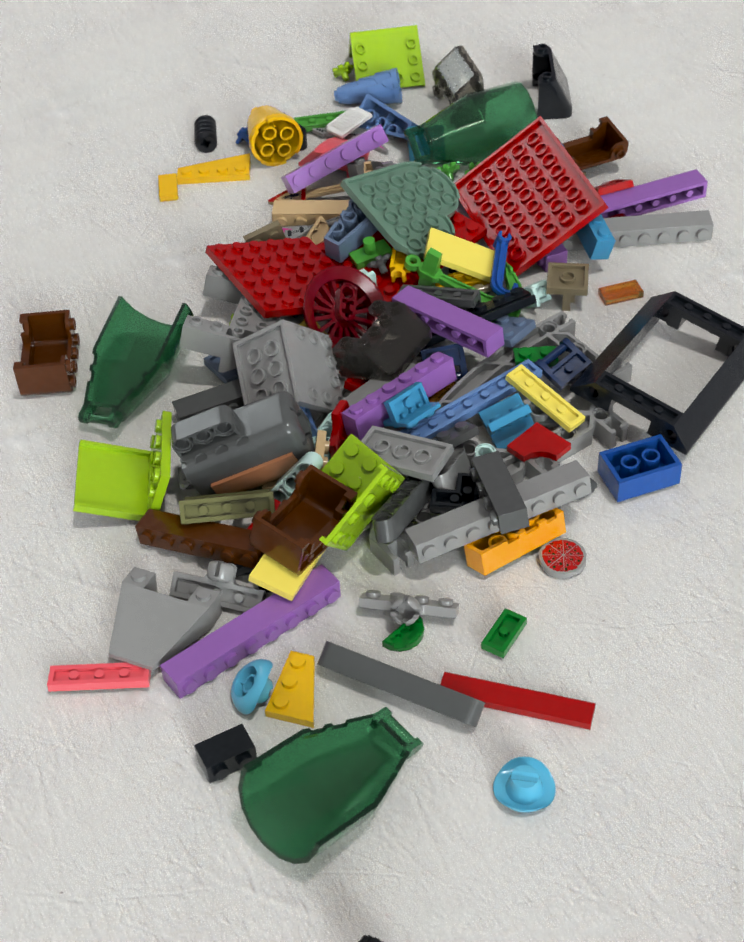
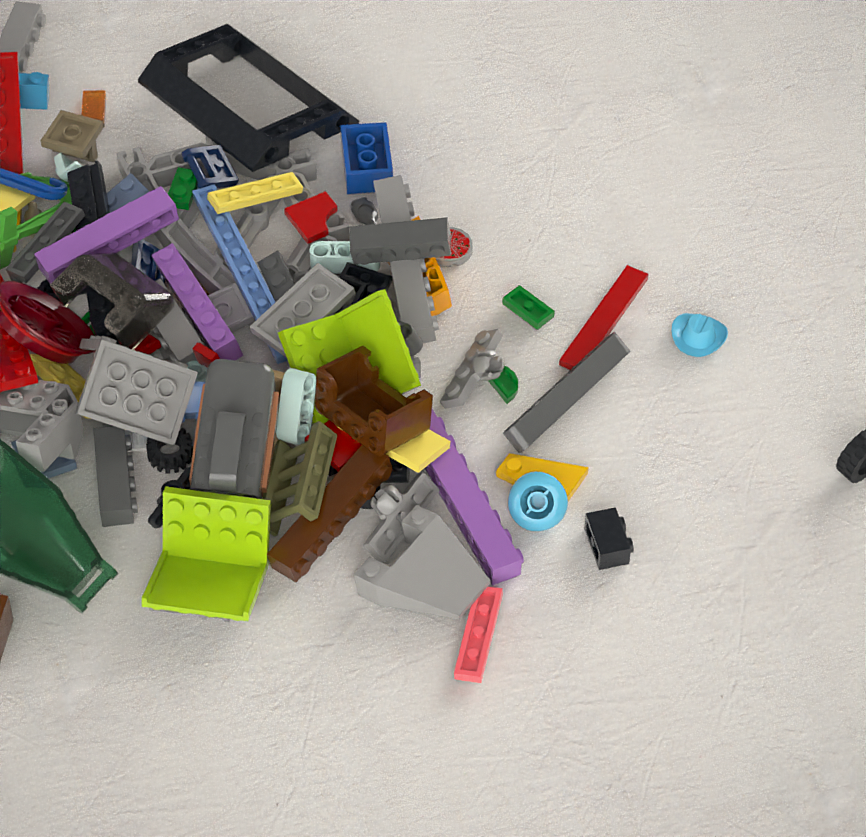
camera: 80 degrees left, 5 degrees up
clear green windscreen [238,707,424,864] -> none
dark azure bracket [383,382,441,429] -> none
dark azure bracket [478,393,534,449] -> none

